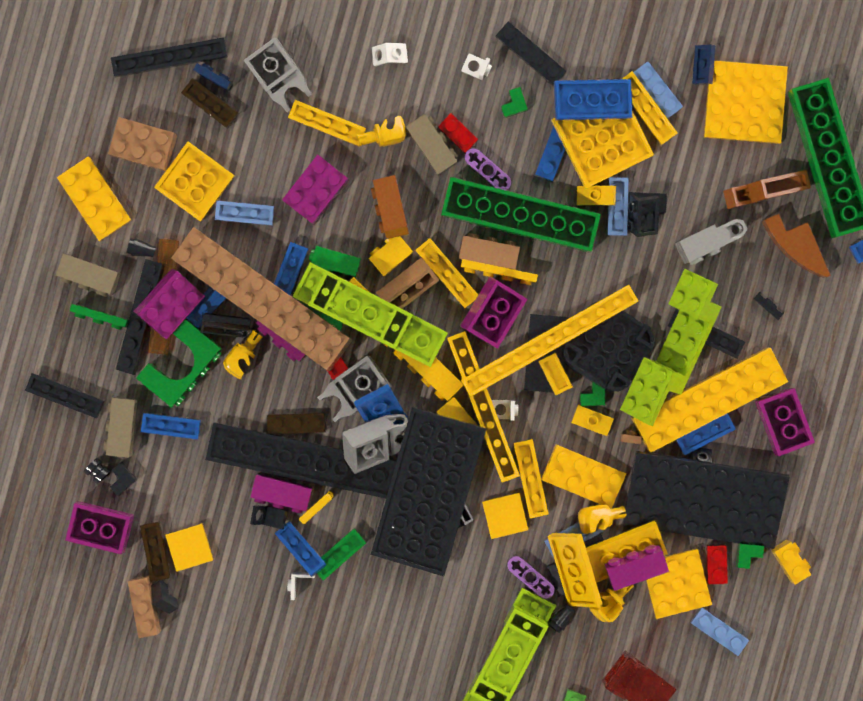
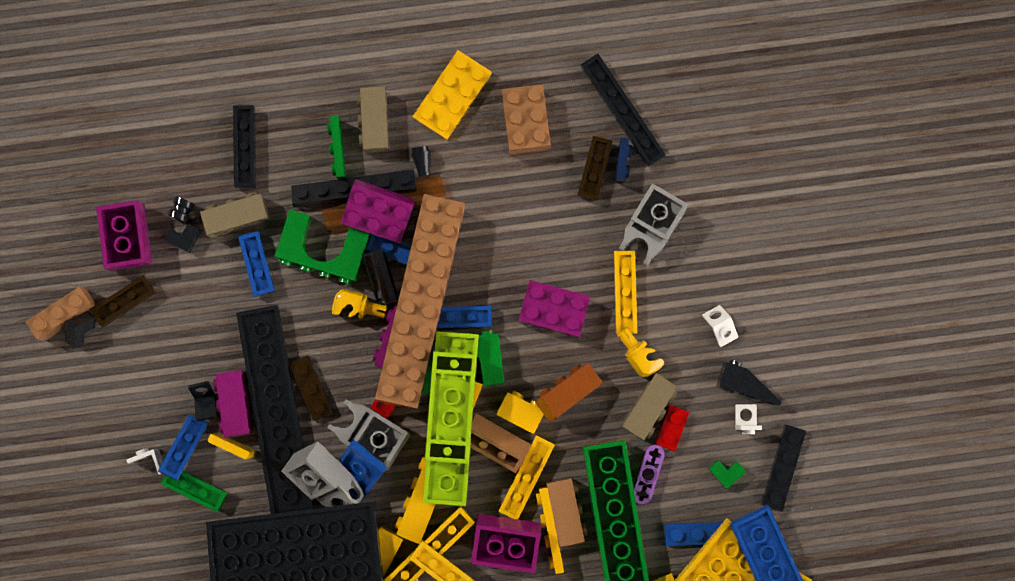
camera: 65 degrees right, 5 degrees down
yellow plate [154,142,235,222] -> none
yellow tile [165,523,214,572] -> none
medium blue plate [215,201,274,226] -> none
none -> black slope [716,360,781,406]

